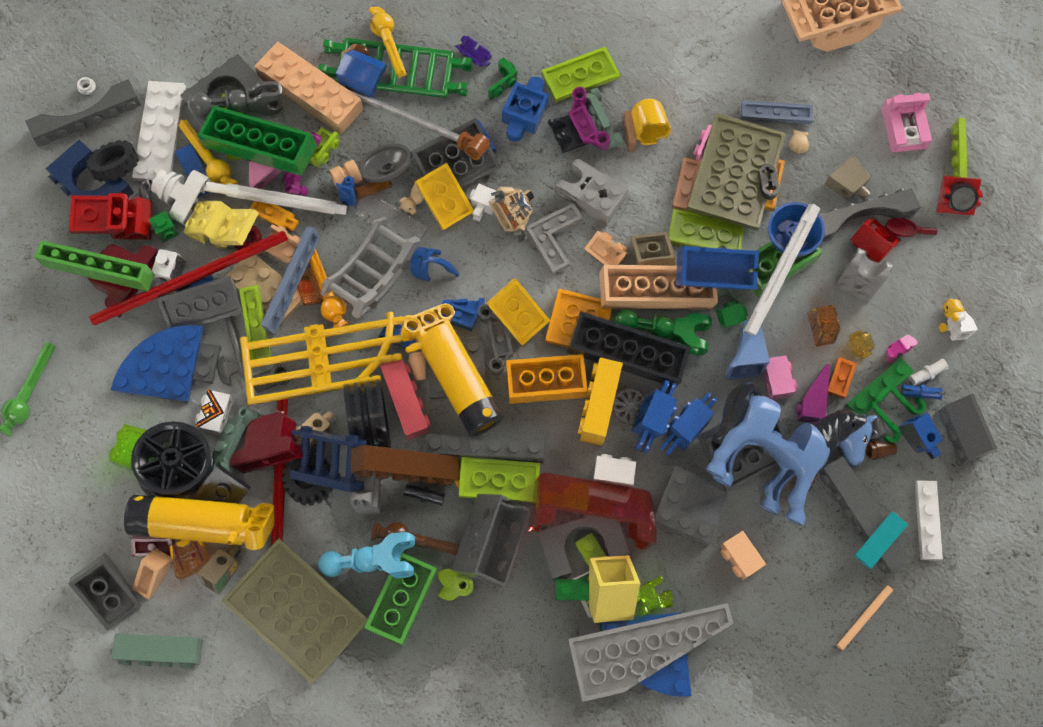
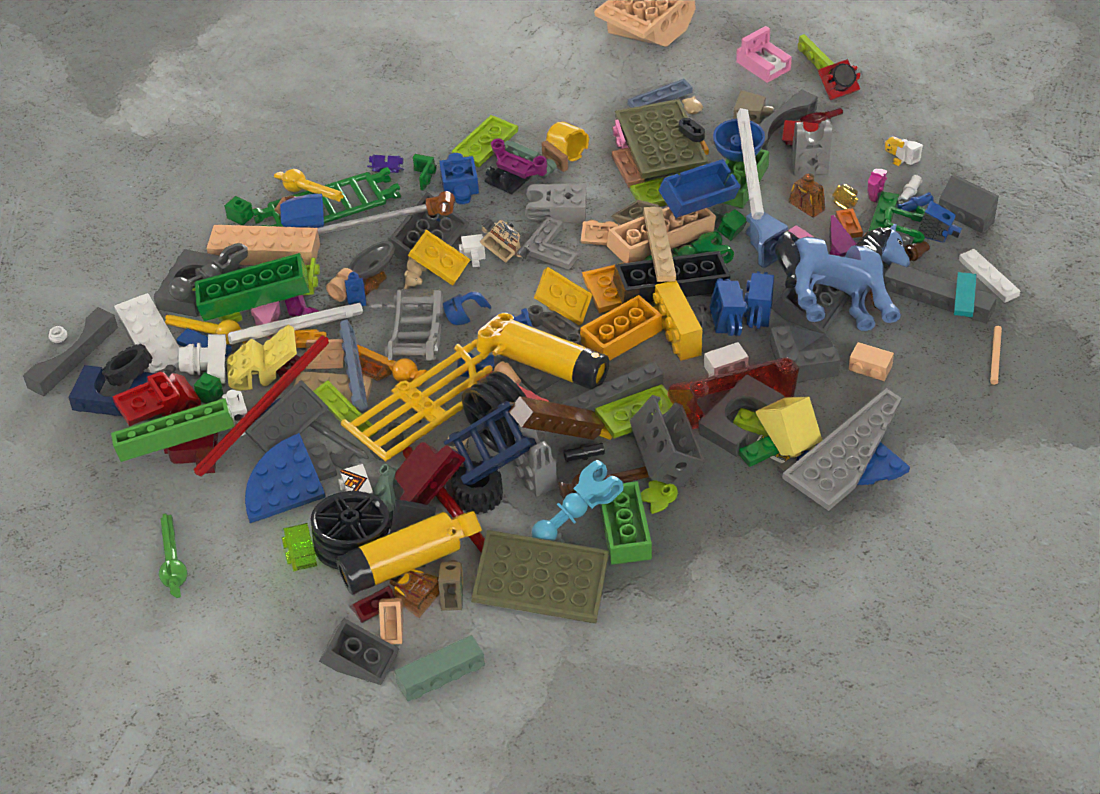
camera: 25 degrees left, 25 degrees down
clear neon green animal [637,576,674,617] -> none
none -> green brick [224,196,254,226]
none -> tan plate [643,207,676,282]

